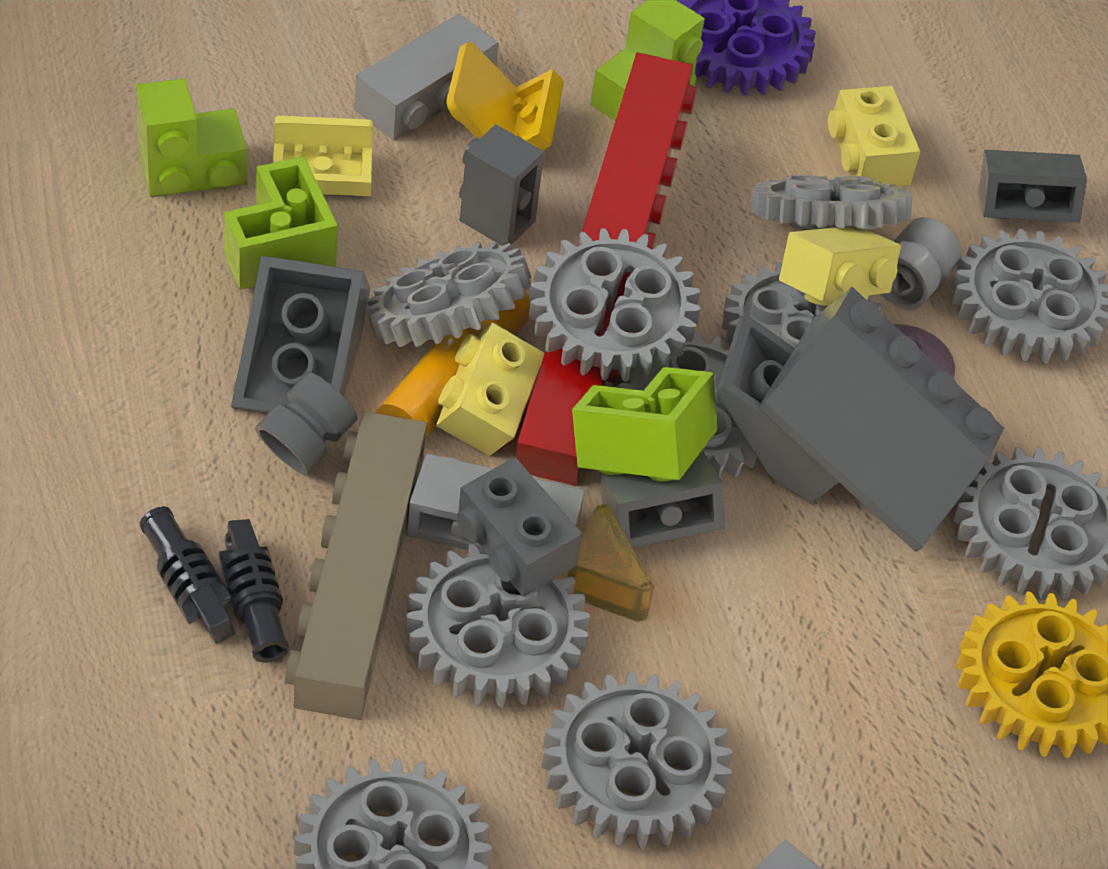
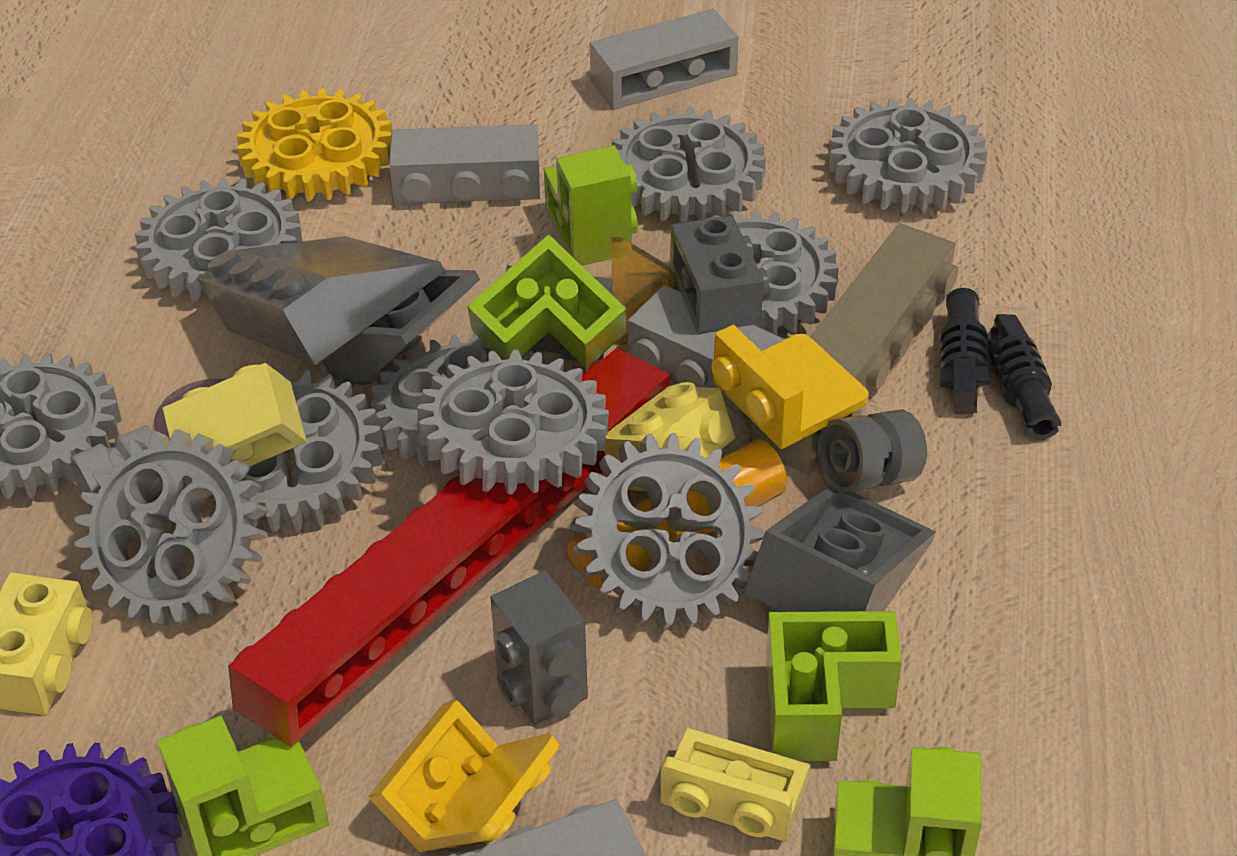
camera: 150 degrees left, 5 degrees down
none -> light grey brick [390,124,540,204]
none -> lime brick [543,145,638,266]
none -> yellow bracket [711,325,868,450]

